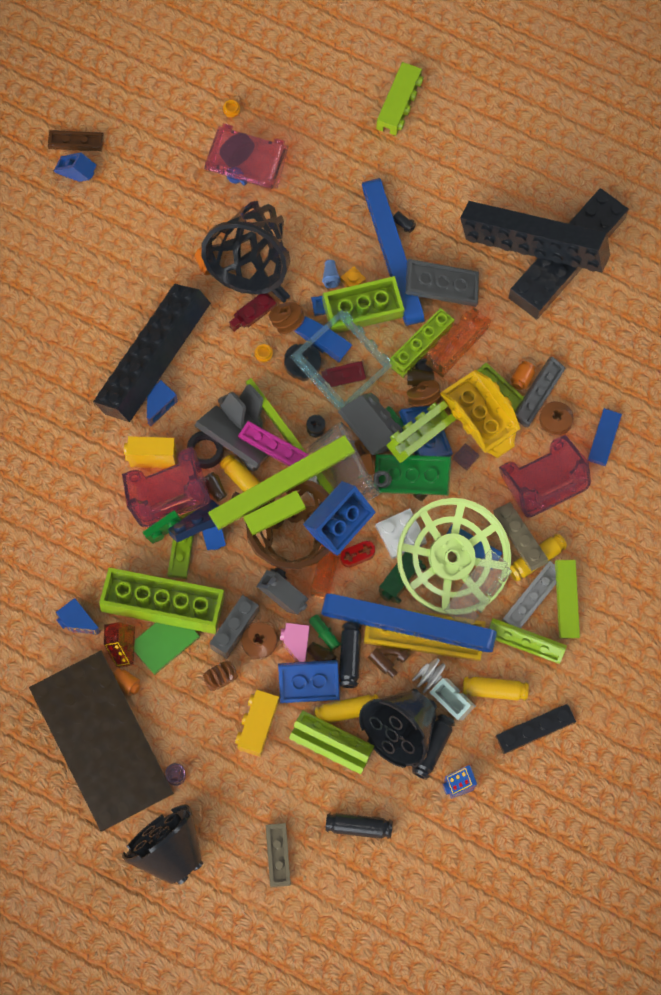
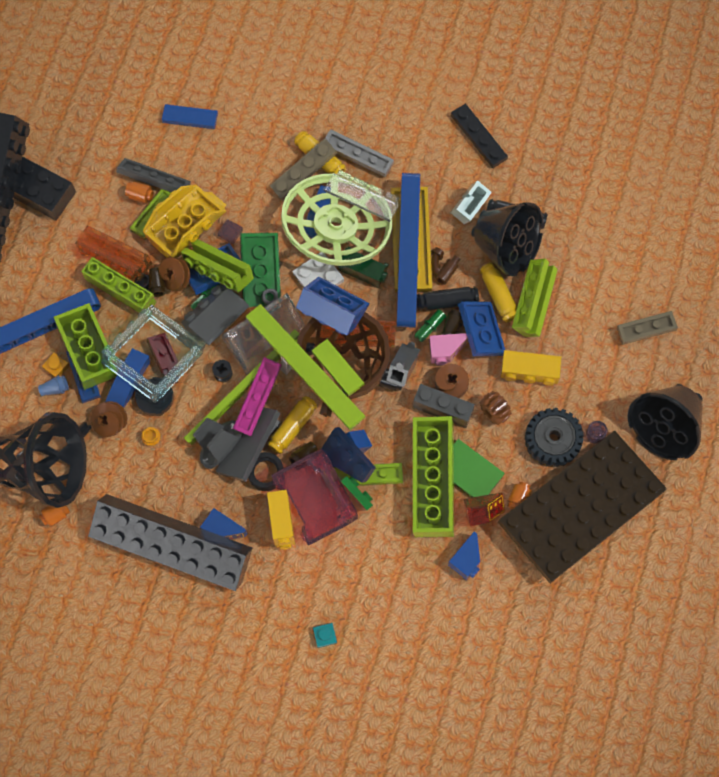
camera: 95 degrees left, 0 degrees up
dark red hinge [229,293,277,332] -> none
black axle [325,812,393,839] -> none
dark grey tile [405,259,479,307] -> none
white piece [412,658,446,693] -> none
blue slope [442,765,477,799] -> none
yellow axle [463,676,529,701] -> none
lime tile [489,618,567,664] -> none
clear pink windscreen [499,435,591,517] -> none
dark orange piece [539,401,573,435] -> none
lime tile [555,560,580,639] -> none
none -> teal plate [313,623,337,648]
none -> wheel [525,408,584,467]

